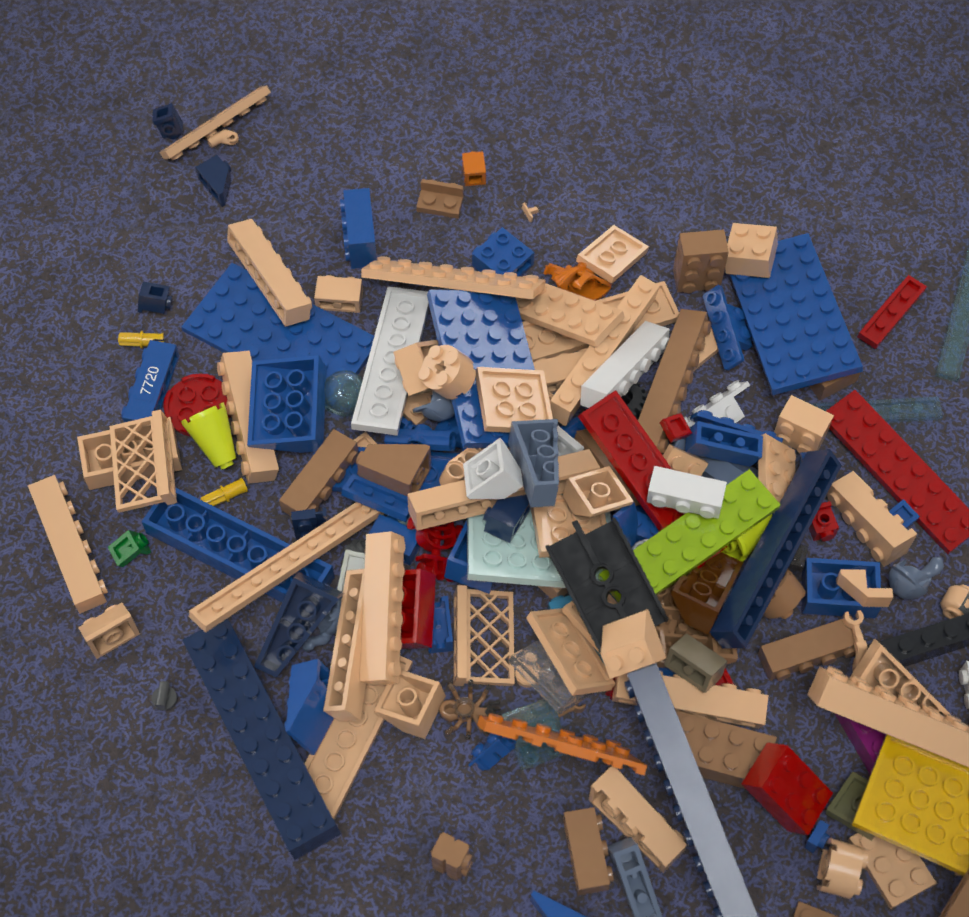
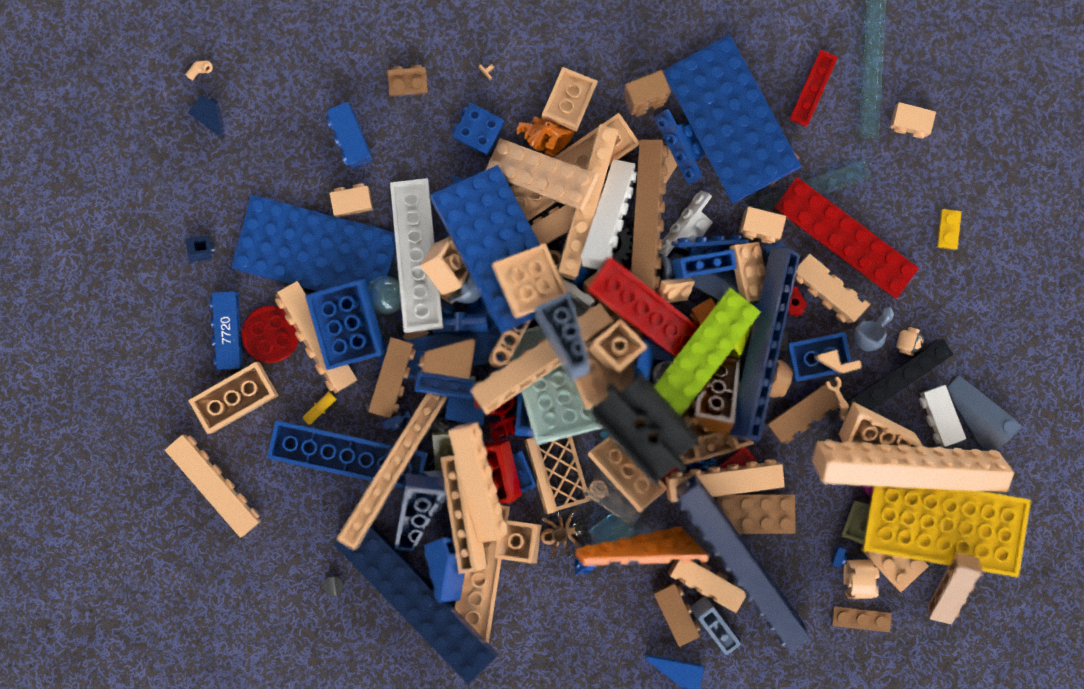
camera: 20 degrees left, 25 degrees up
light nougat slope [78,603,140,659] -> none
green bracket [107,530,151,567] -> none
light nougat fence [110,410,177,513] -> none
yellow axle [118,331,164,349] -> none
dark blue brick [152,103,183,139] -> none
light nougat plate [160,85,271,160] -> none
neon yellow cone [181,402,236,470] -> none
light nougat brick [227,219,312,327] -> none
light nougat plate [361,257,545,299] -> none
light nougat brick [418,345,476,399] -> none
medium nougat brick [431,832,473,881] -> none
orange brick [462,152,486,186] -> none
white slope [463,438,523,499] -> none
dark blue slope [483,495,531,543] -> none
light nougat slope [601,609,666,679] -> none
white brick [647,466,727,519] -> none
red tile [659,413,692,443] -> none
dark tan brick [664,633,728,693] -> none
light nougat brick [725,223,778,278] -> none
red brick [741,742,833,835] -> none
blue plate [889,499,920,529] -> none

